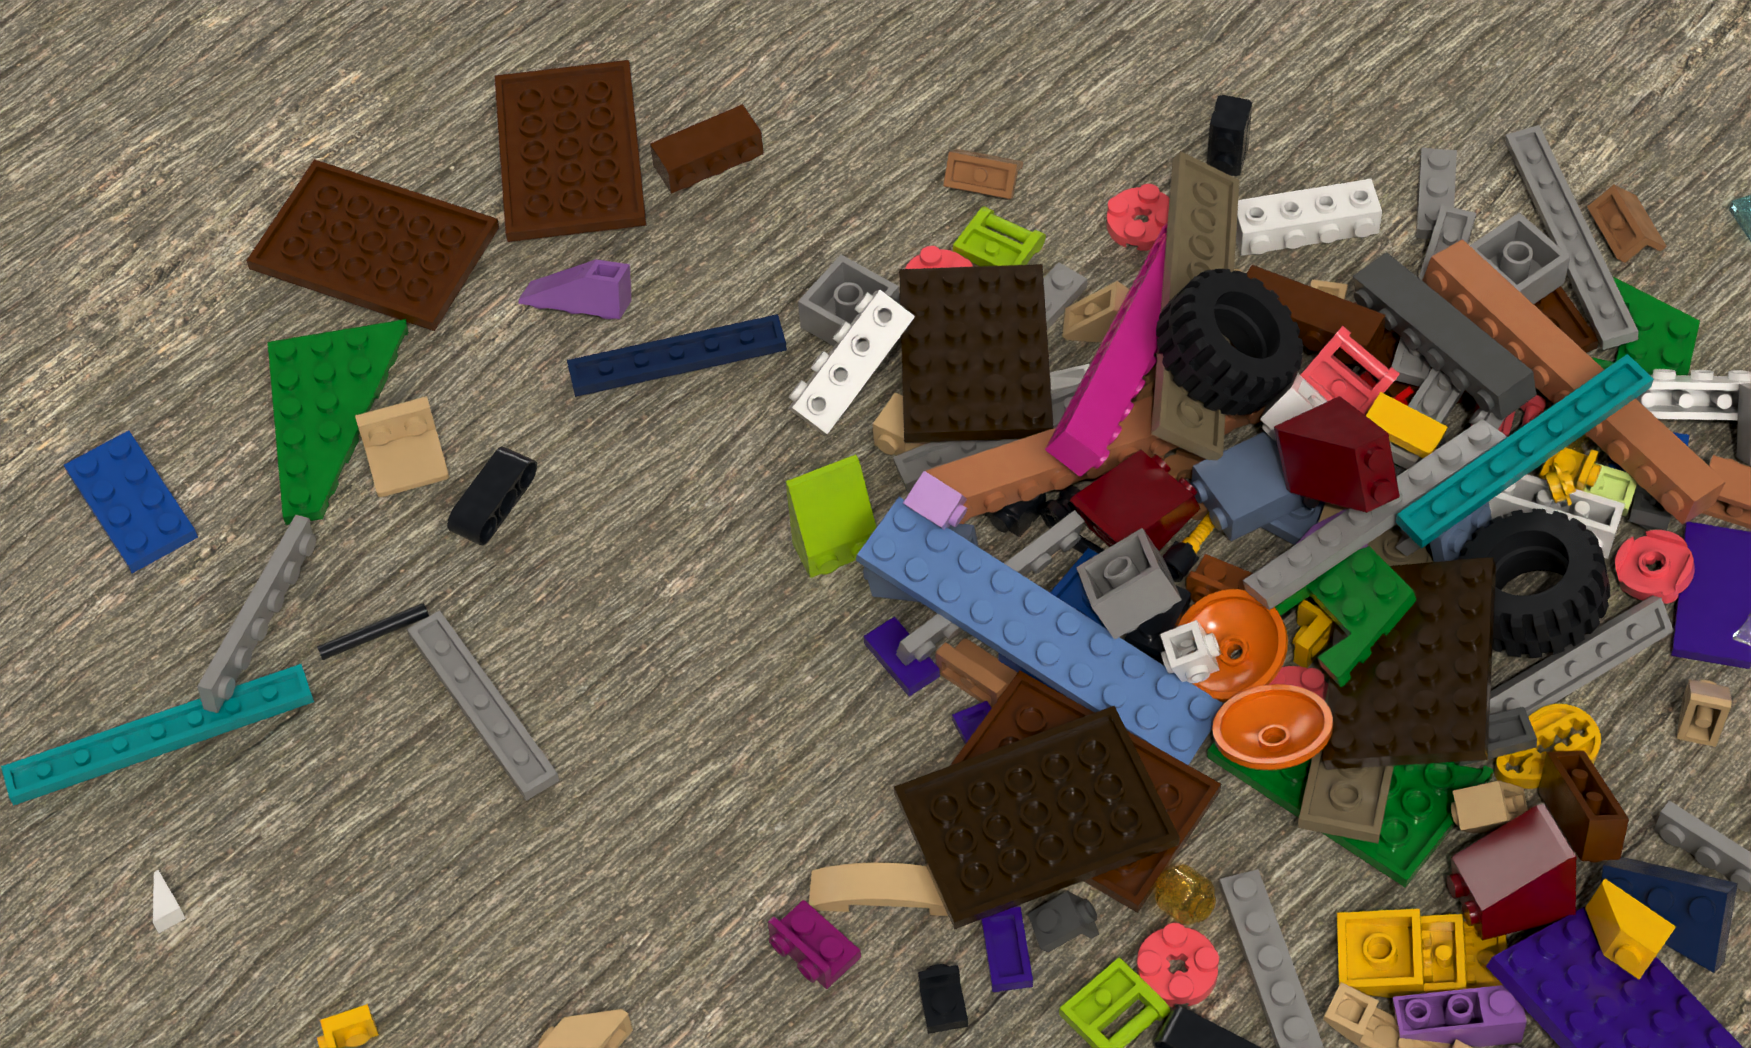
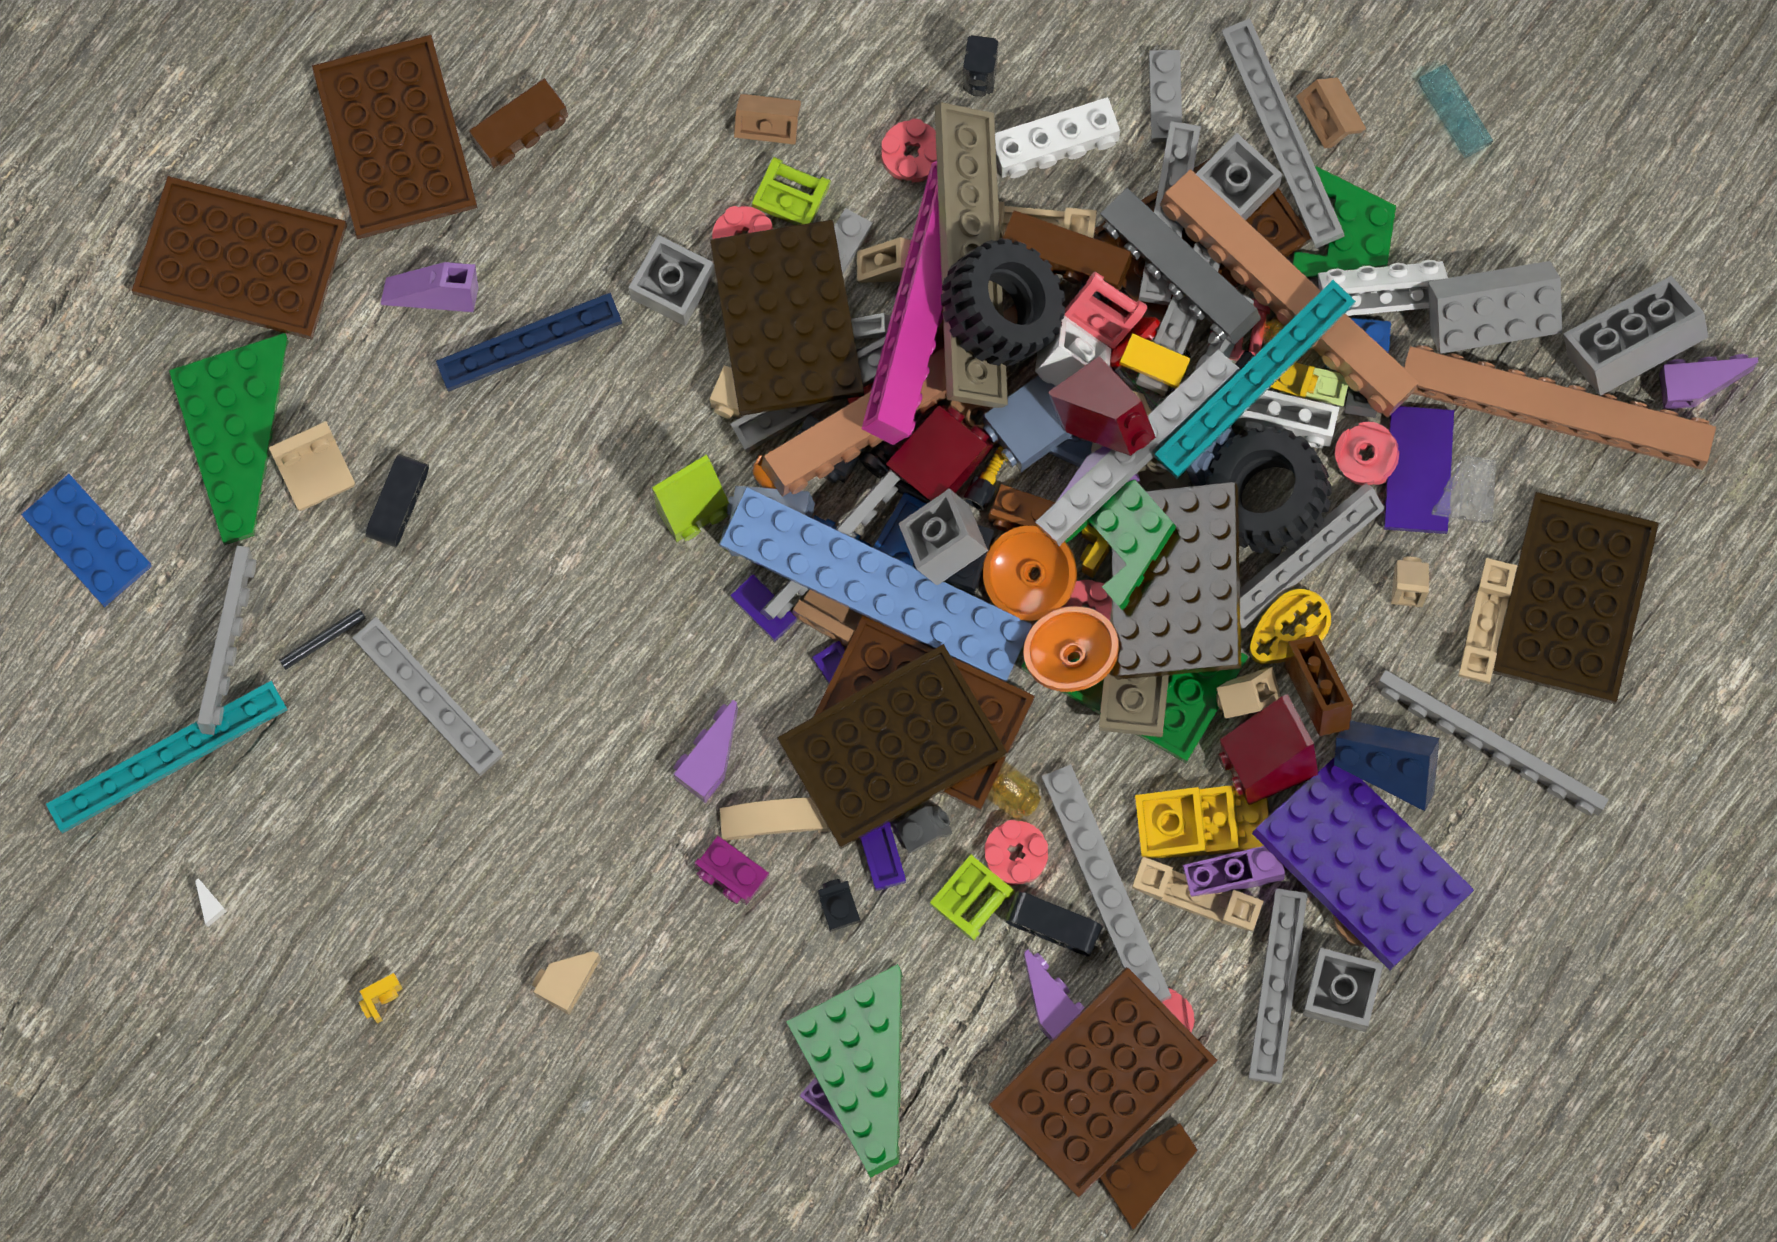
camera: 10 degrees left, 20 degrees up
white brick [788,290,915,435] -> none
lavender brick [903,471,967,530] -> none
white brick [1160,620,1221,683] -> none
dark grey plate [1458,707,1537,766] -> none
yellow plate [1545,463,1576,506] -> none
yellow slope [1585,878,1676,980] -> none
none -> medium lavender slope [674,700,738,803]

